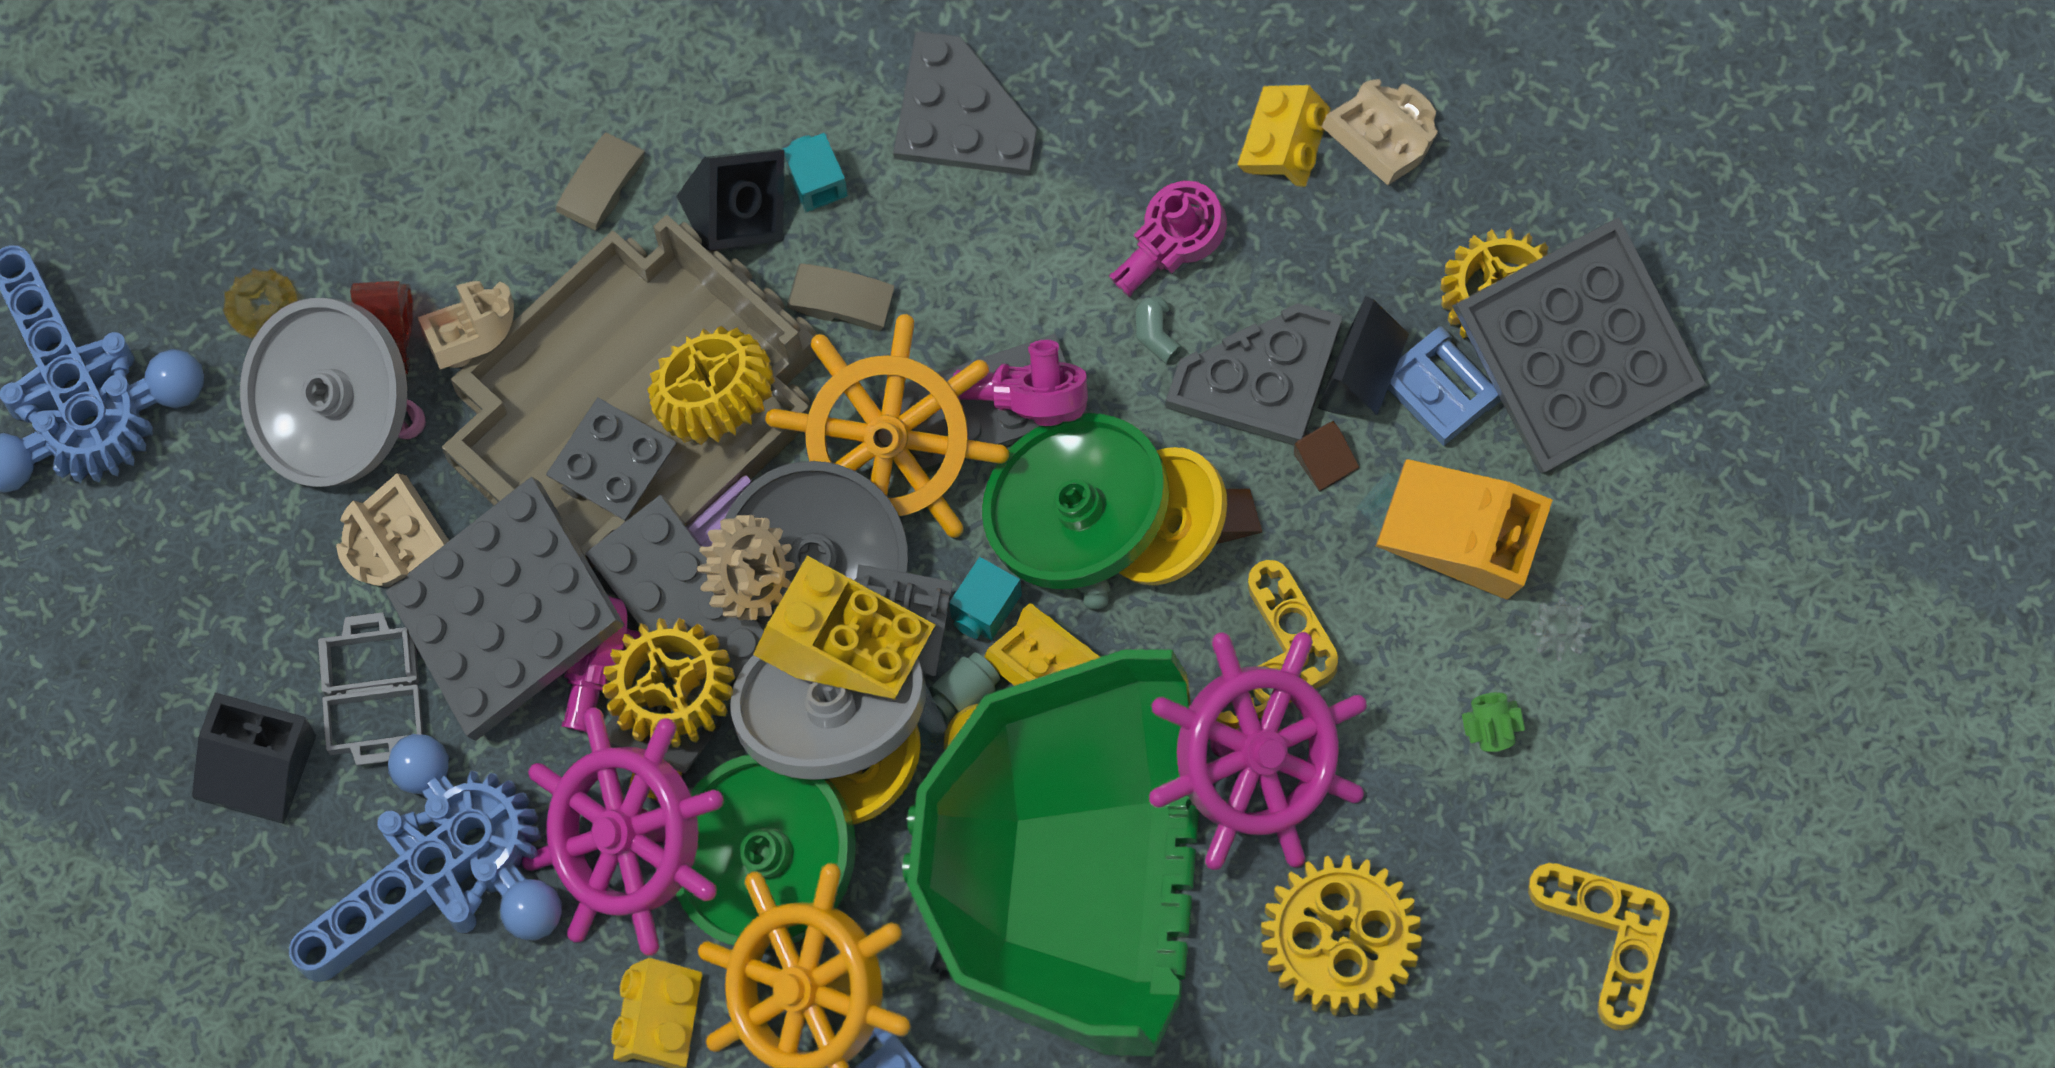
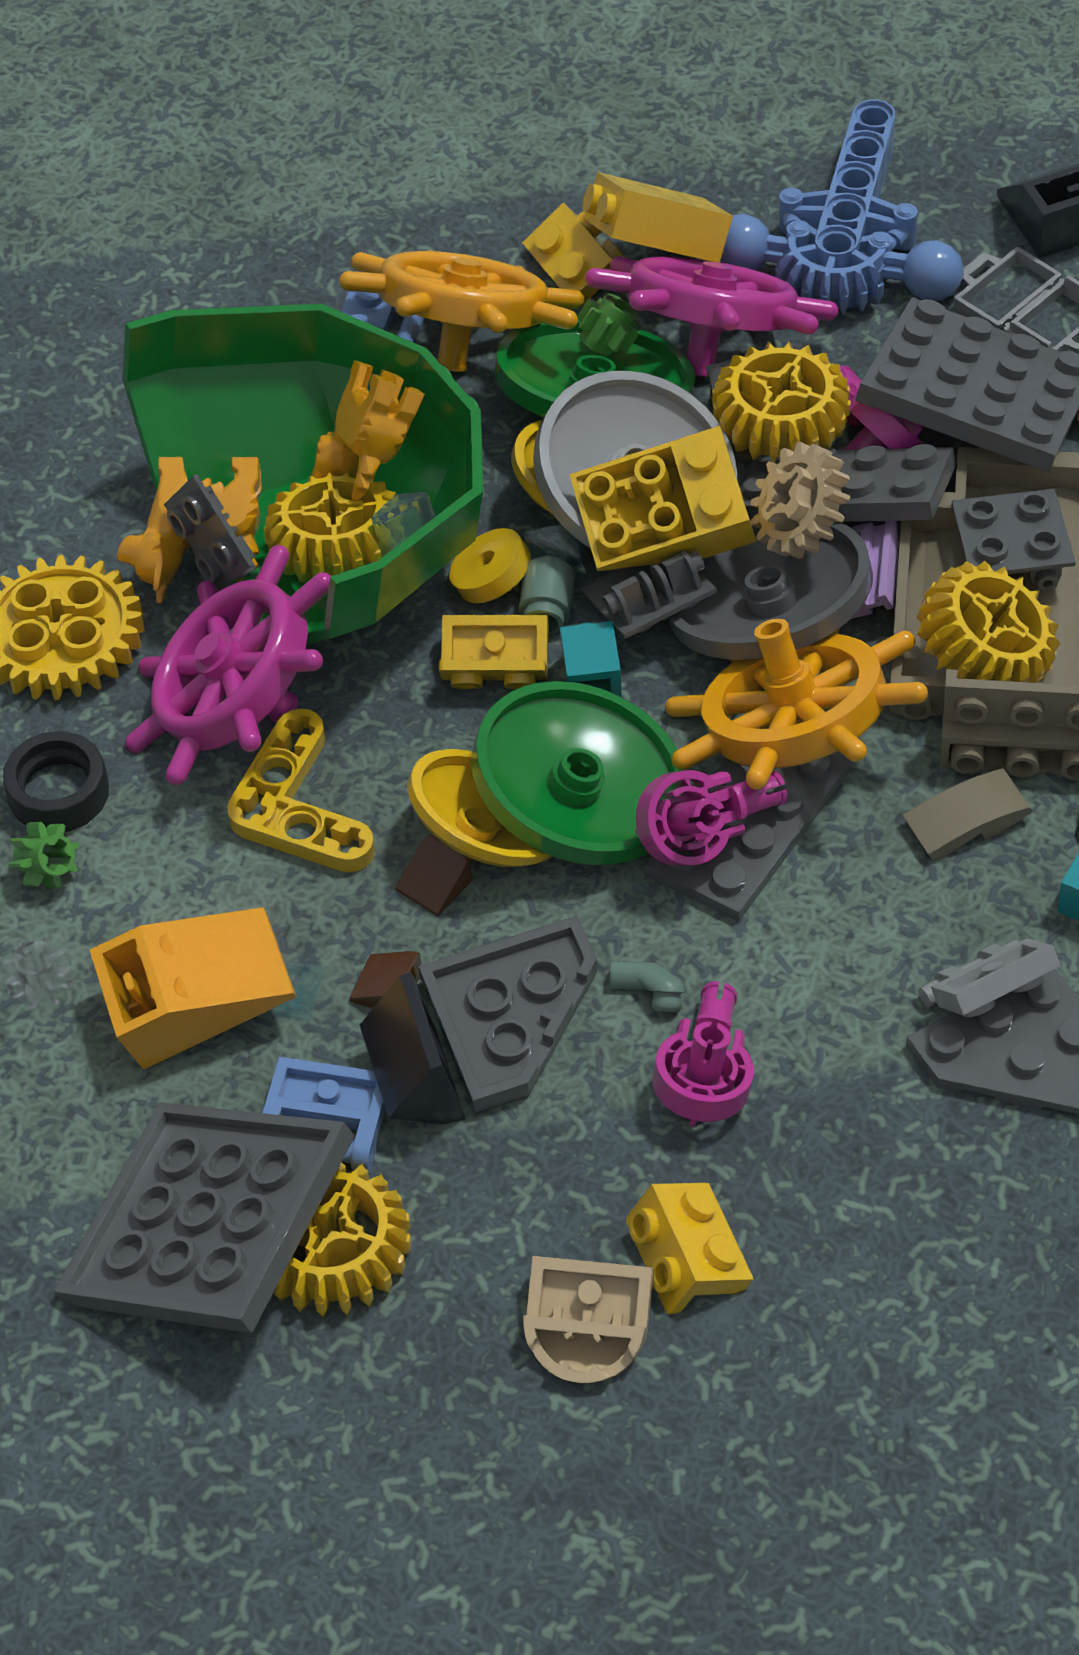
camera: 140 degrees right, 15 degrees down
none -> black tyre [3,731,109,832]
none -> light orange animal [116,457,261,604]
none -> dark grey hinge [164,474,257,591]
none -> yellow gear [264,471,405,582]
none -> light orange animal [311,360,425,501]
none -> clear light blue slope [371,492,435,556]
none -> bright green gear [577,294,640,356]
none -> yellow brick [583,172,733,263]
none -> light grey plate [918,938,1061,1017]

